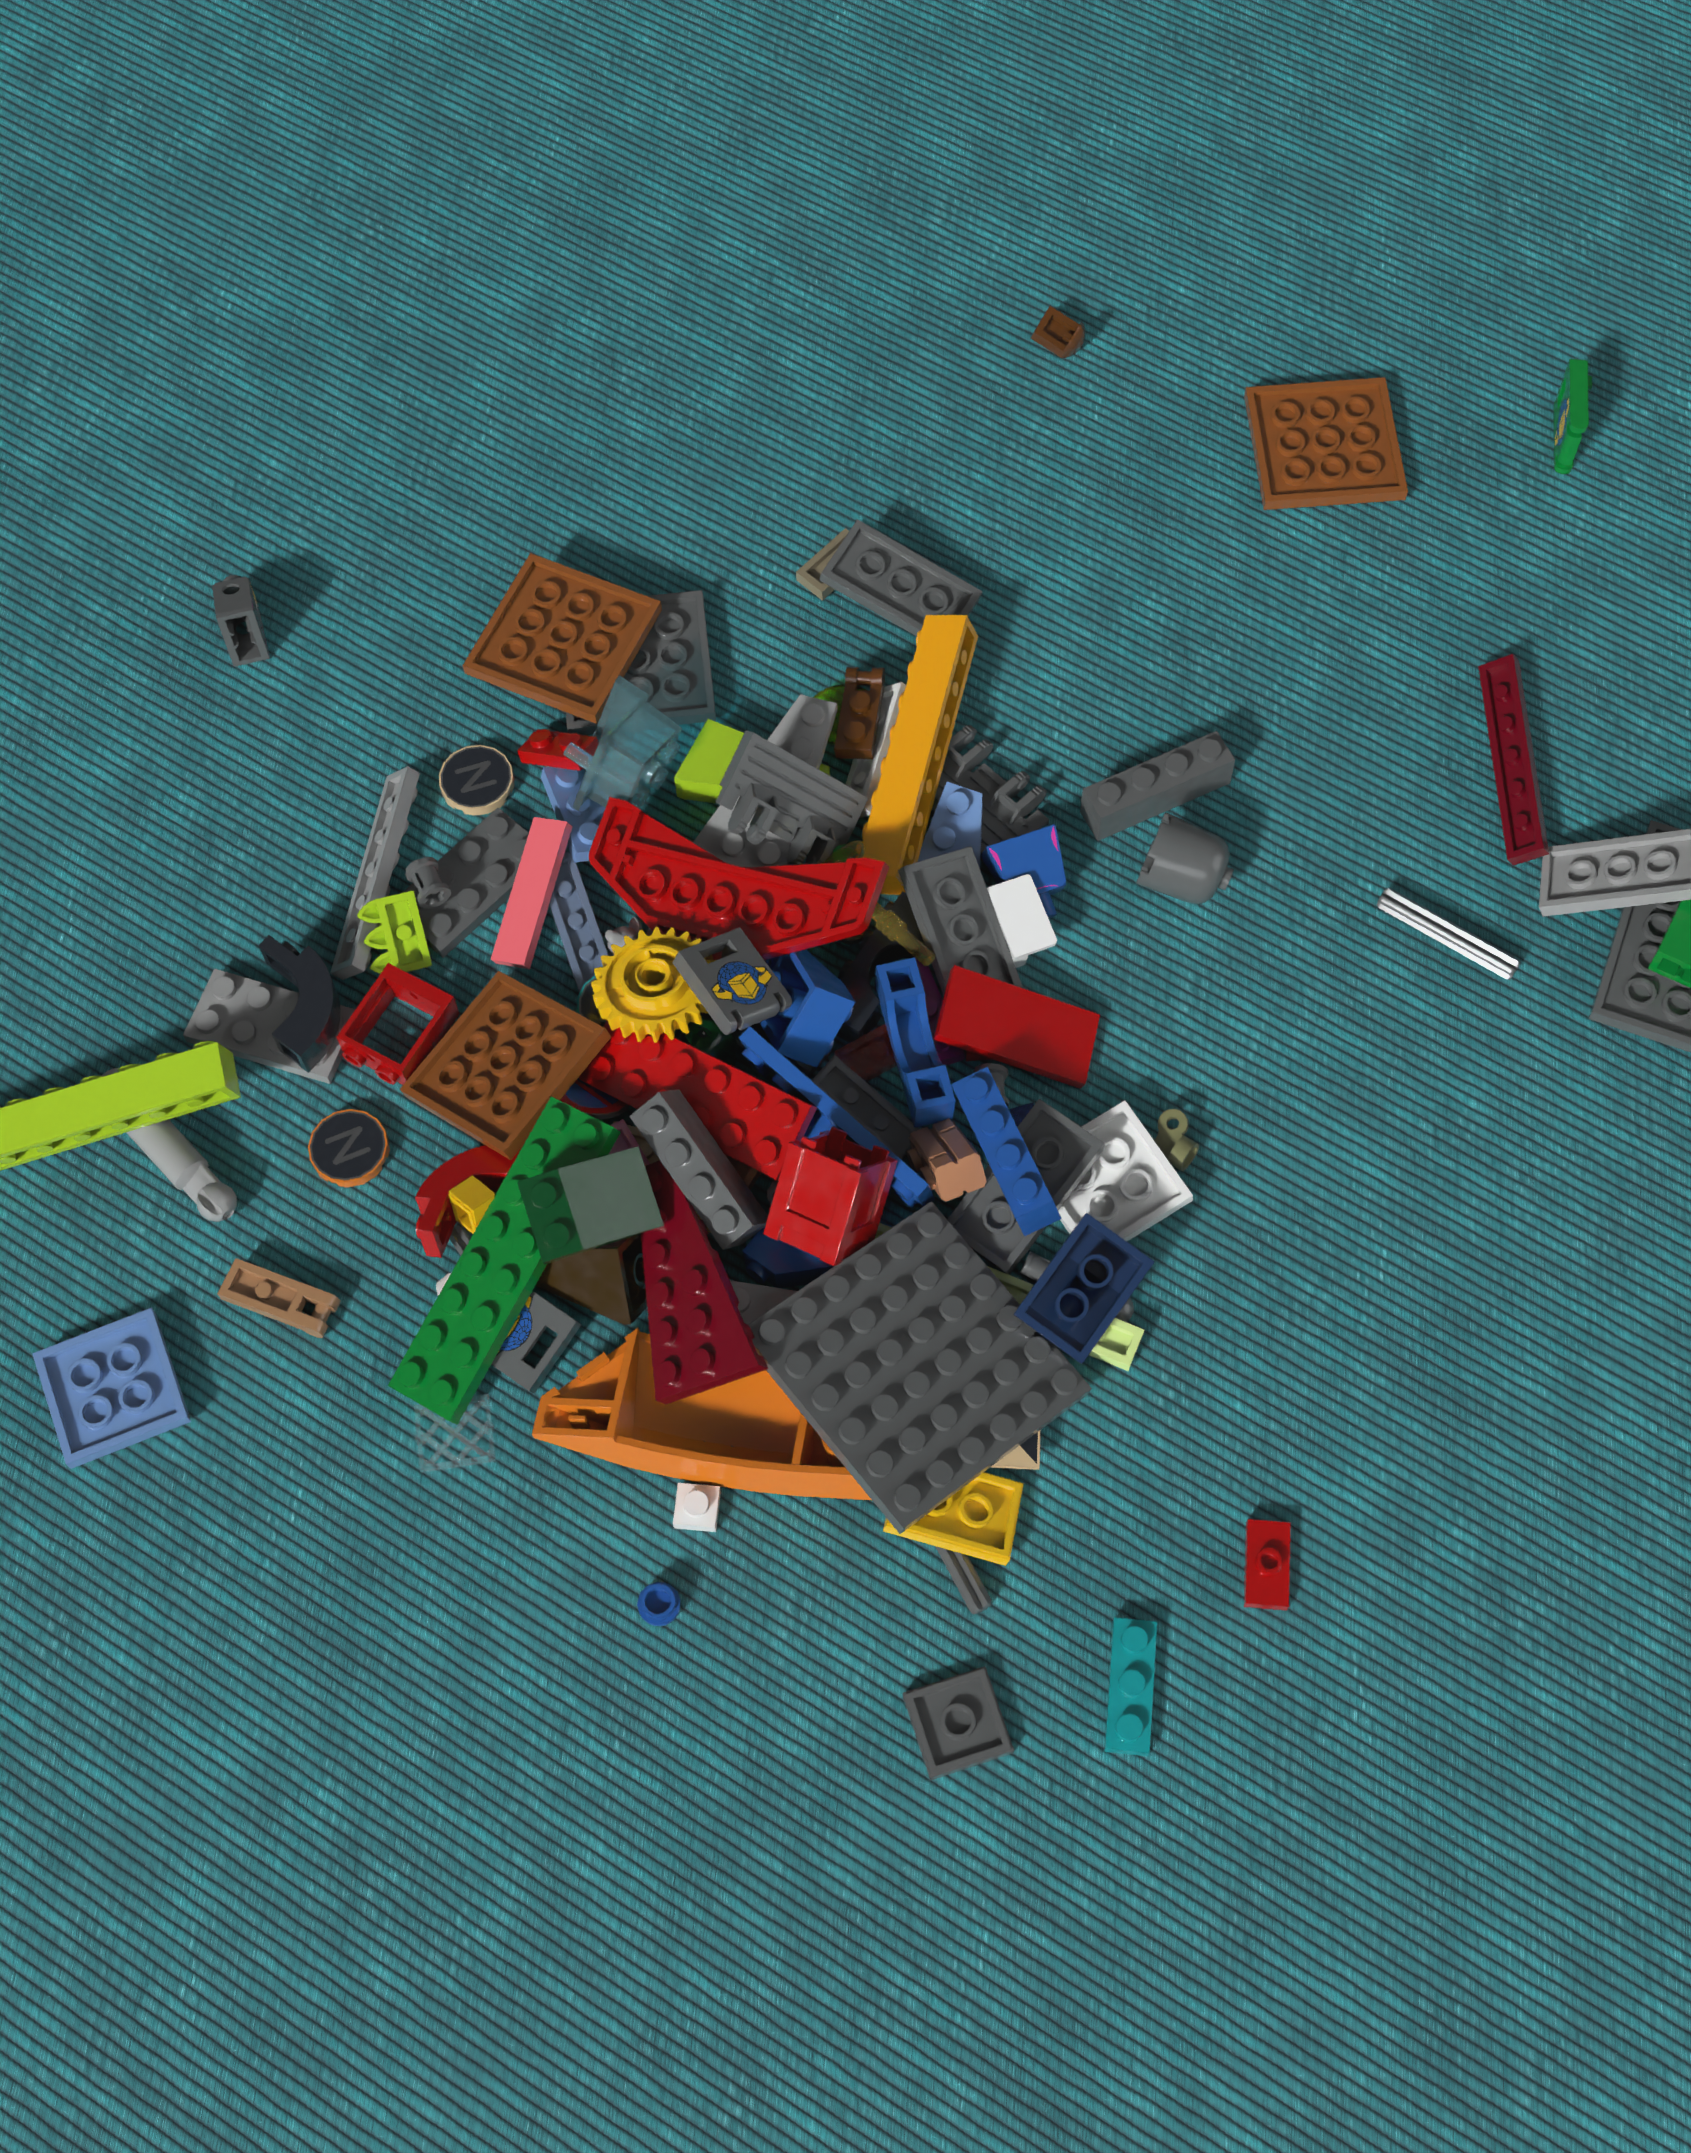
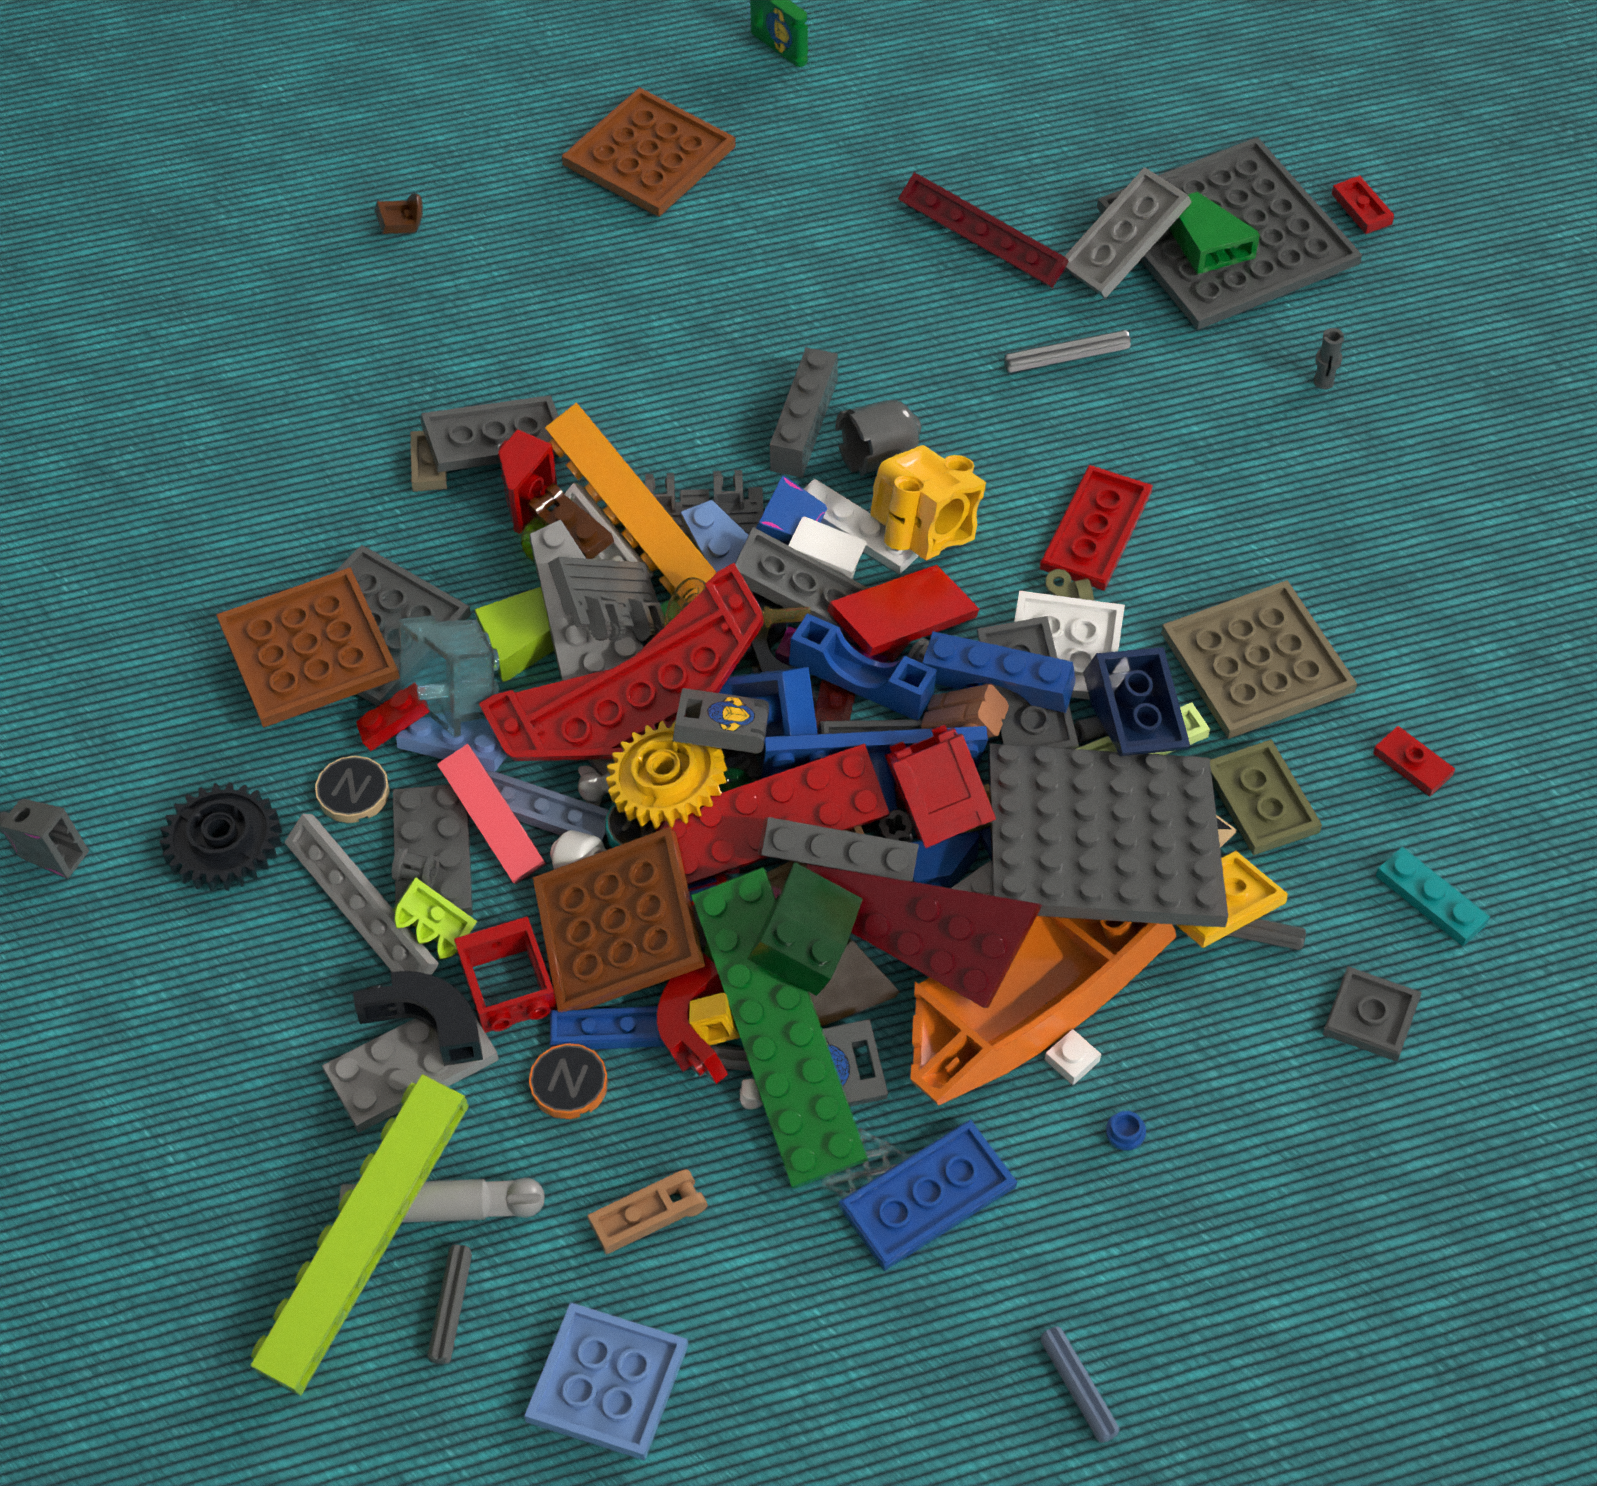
camera: 50 degrees left, 10 degrees down
none -> black gear [160,782,282,892]
none -> dark grey axle [428,1244,472,1364]
none -> red slope [498,429,557,534]
none -> white head [550,830,606,870]
none -> blue tile [550,1006,665,1049]
none -> white plate [804,479,919,575]
none -> blue tile [838,1119,1017,1271]
none -> yellow piece [870,445,986,560]
none -> red tile [1040,465,1153,591]
none -> sand blue axle [1041,1326,1119,1443]
none -> dark tan plate [1161,580,1357,739]
none -> olive plate [1210,739,1322,856]
none -> dark grey pin [1313,328,1344,389]

